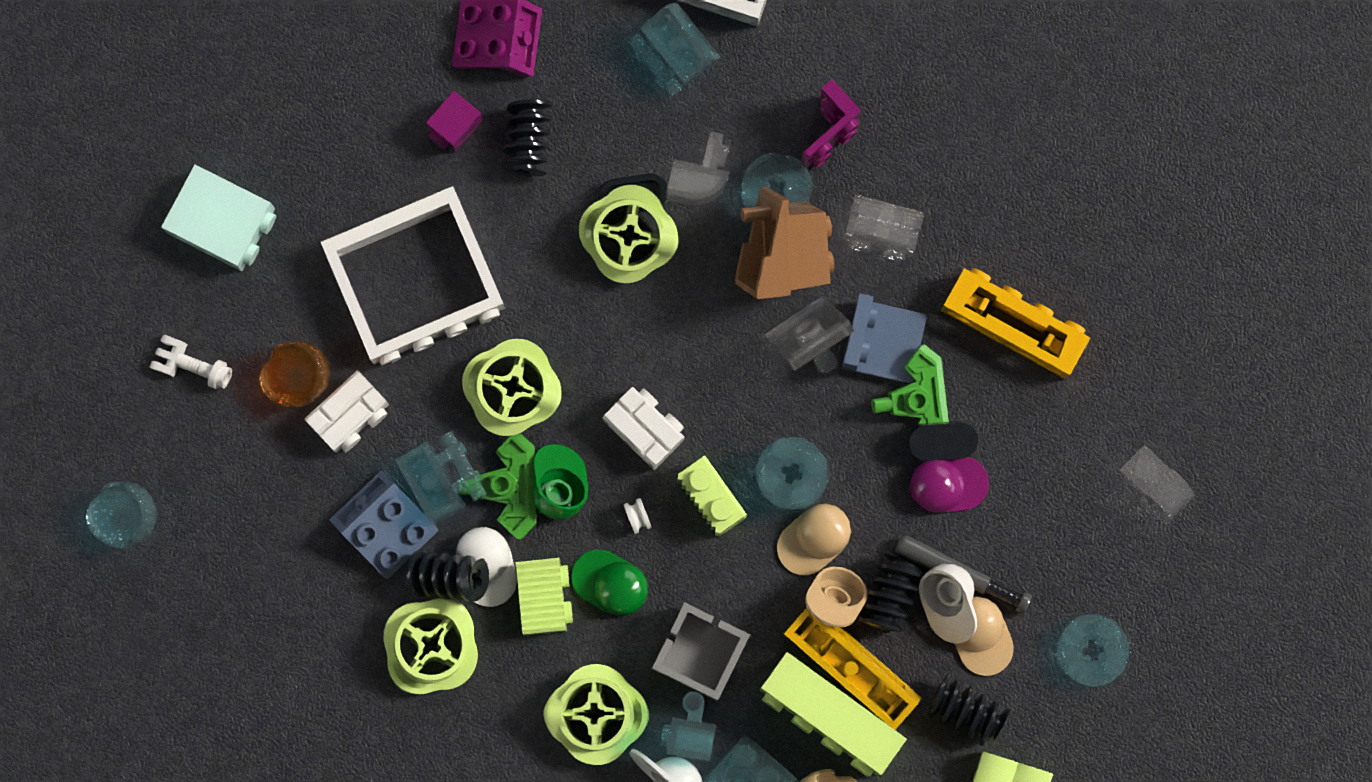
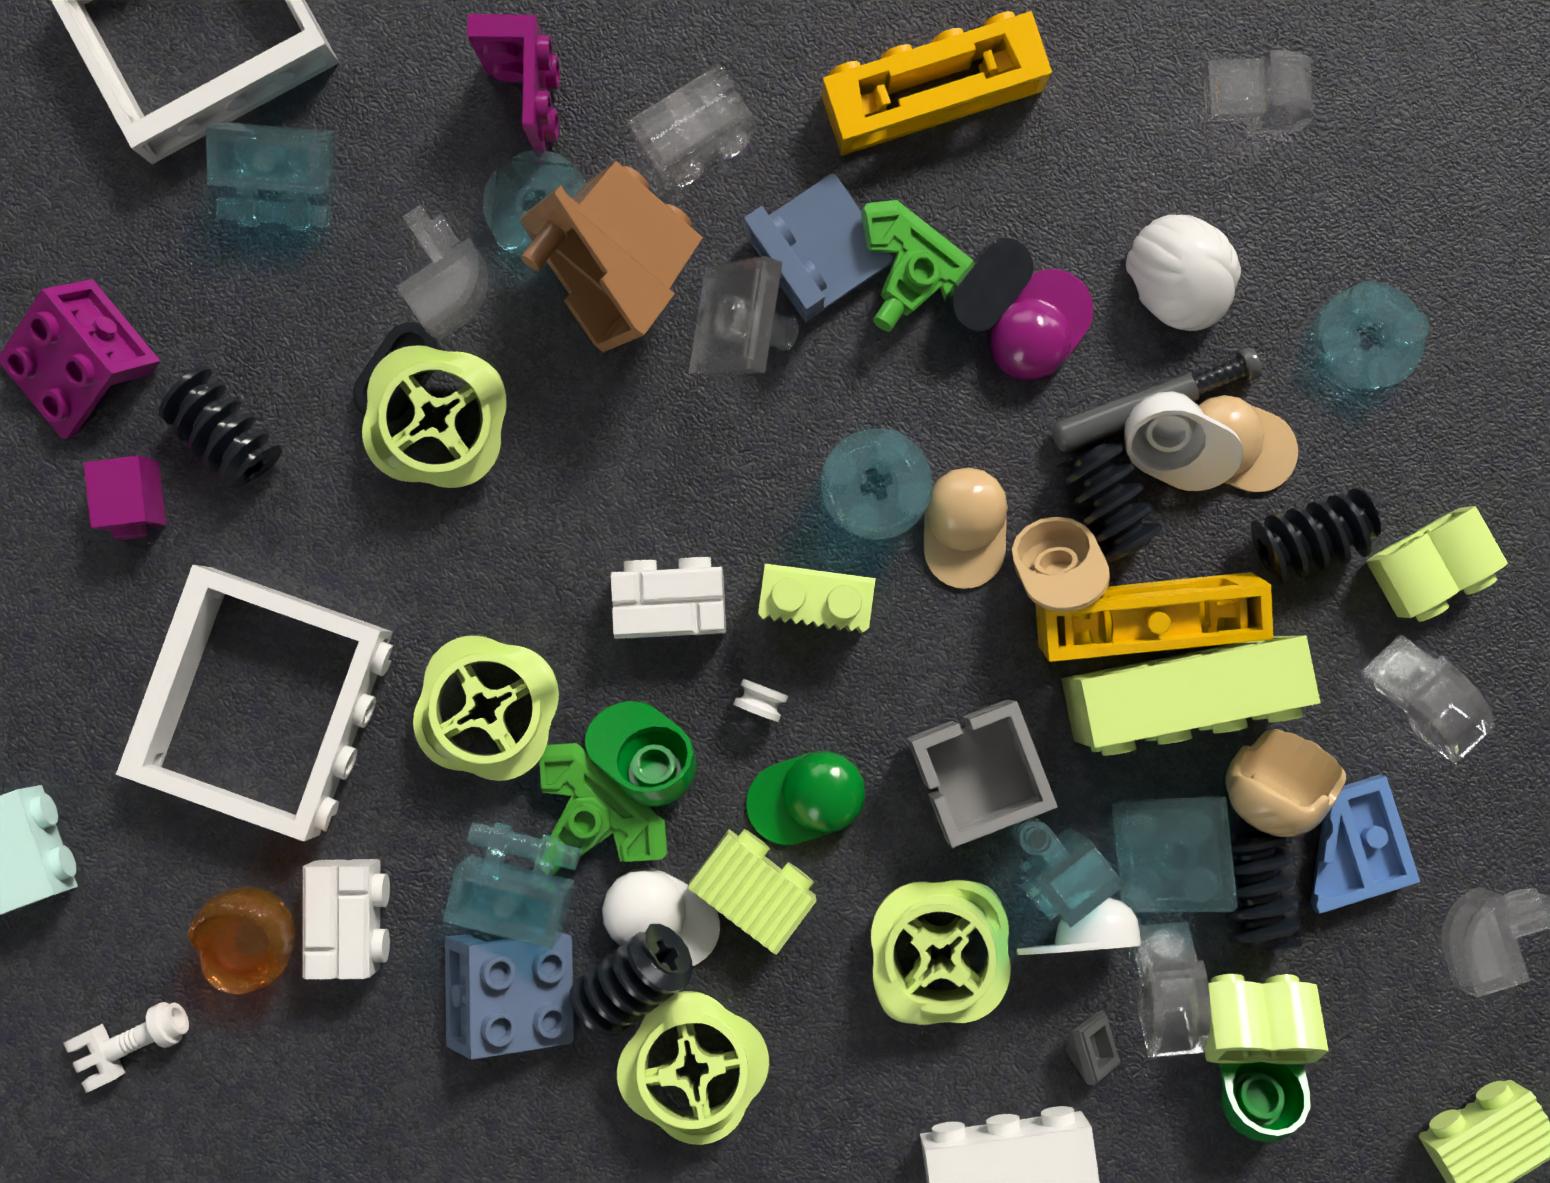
camera: 45 degrees left, 5 degrees up
none -> white piece [1126,214,1241,331]

